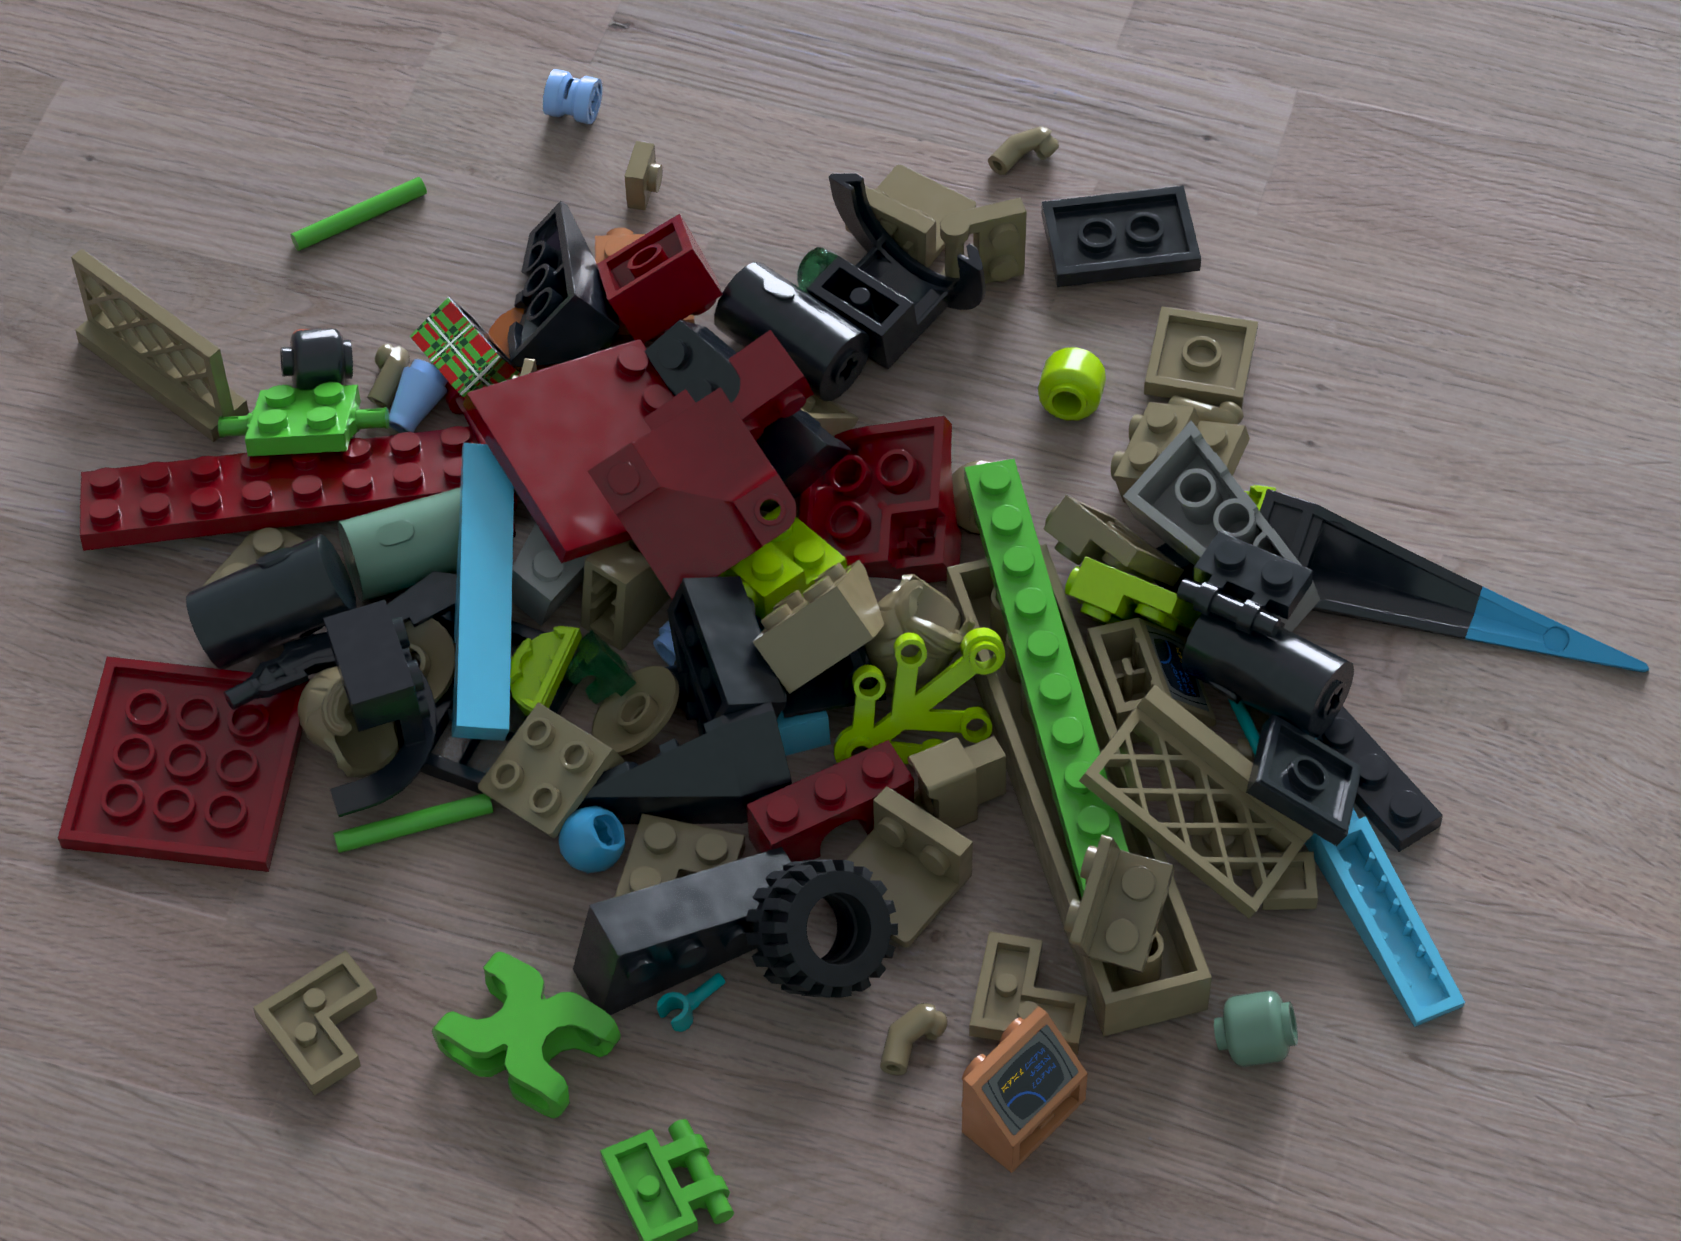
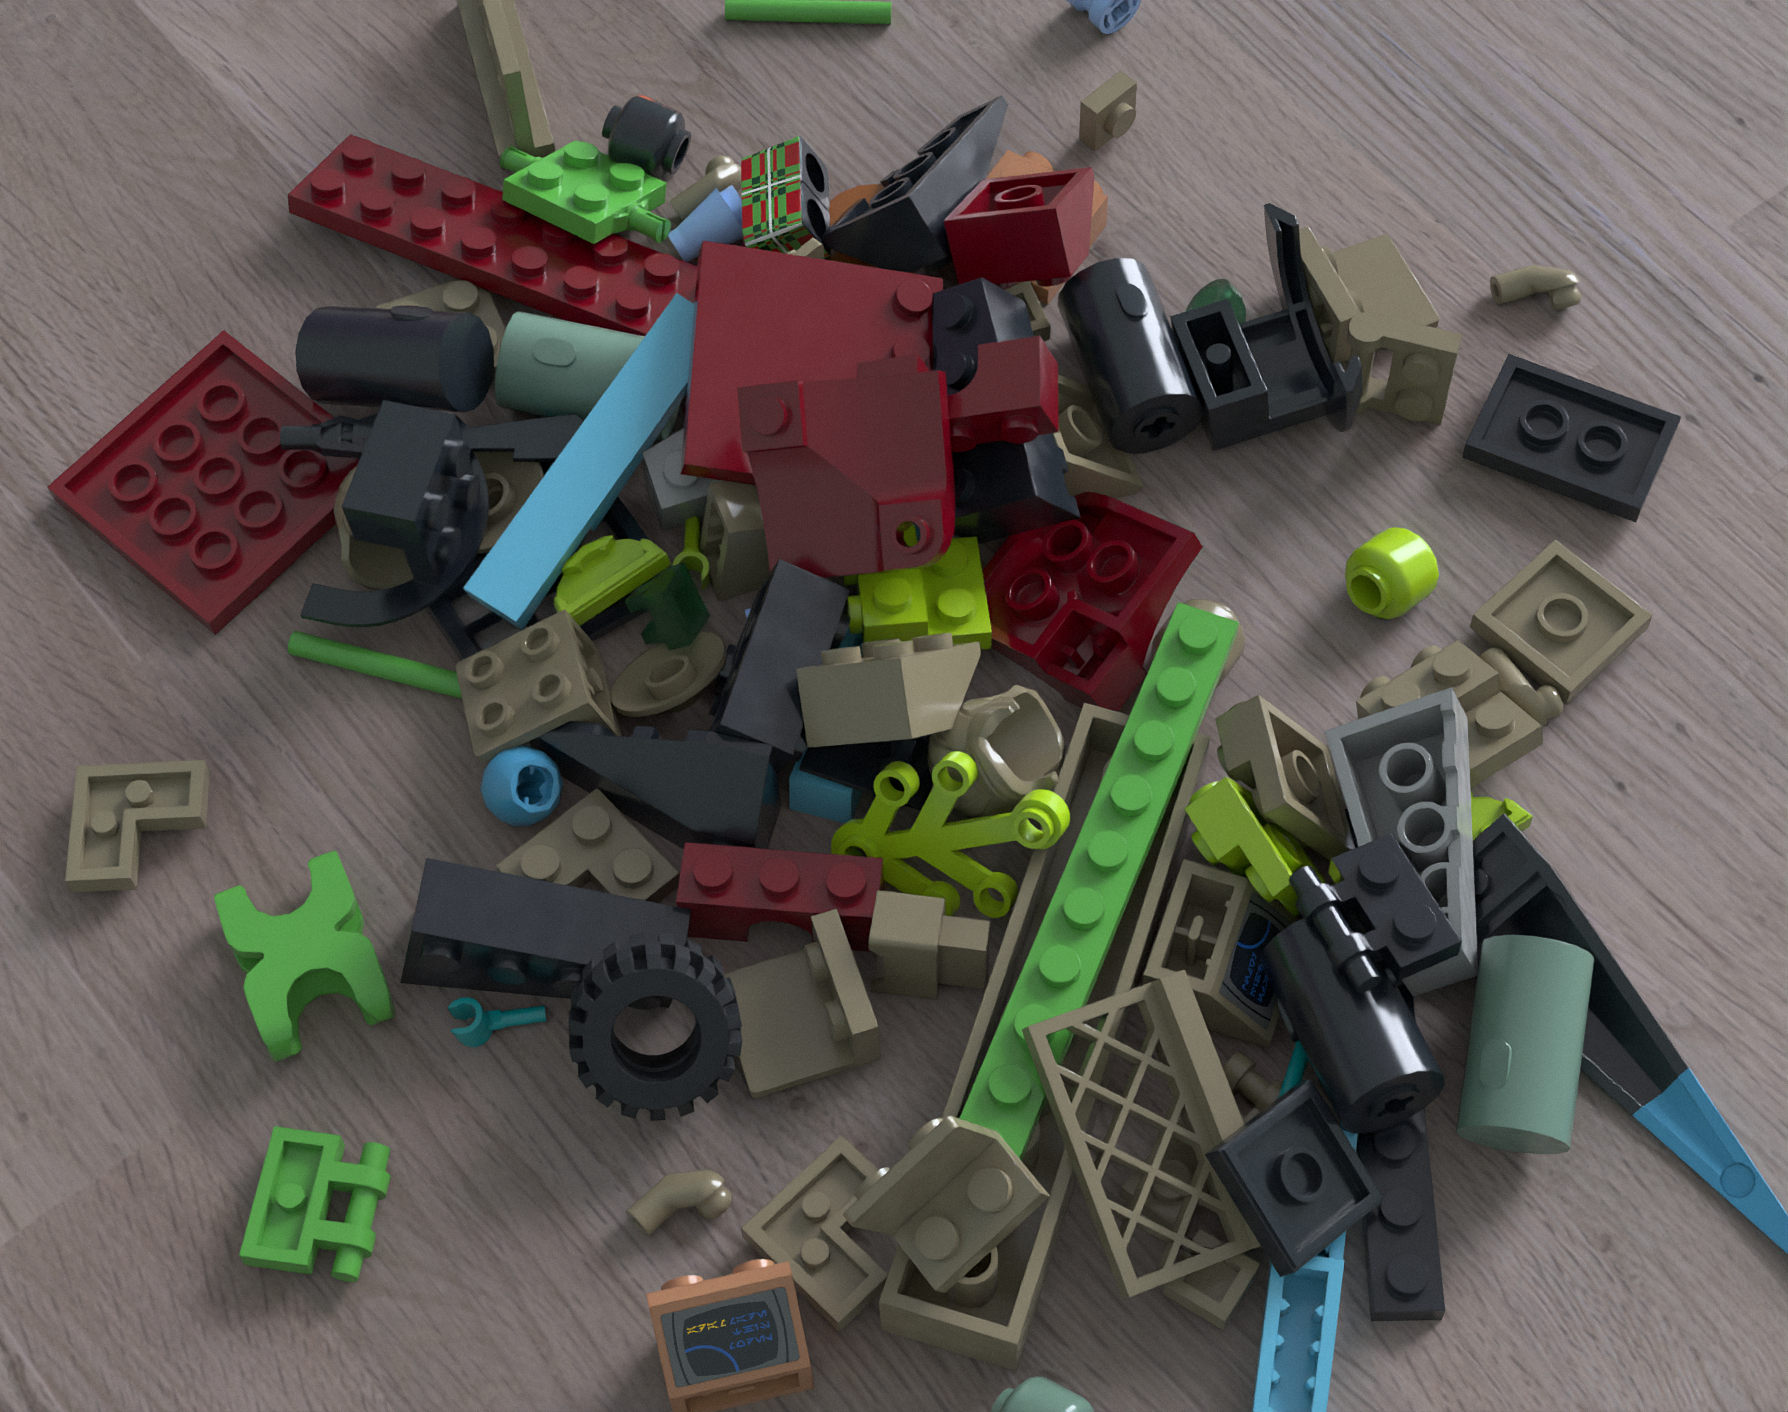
camera: 35 degrees right, 5 degrees up
none -> lime hand [672,516,710,590]
none -> sand green piece [1456,935,1594,1154]

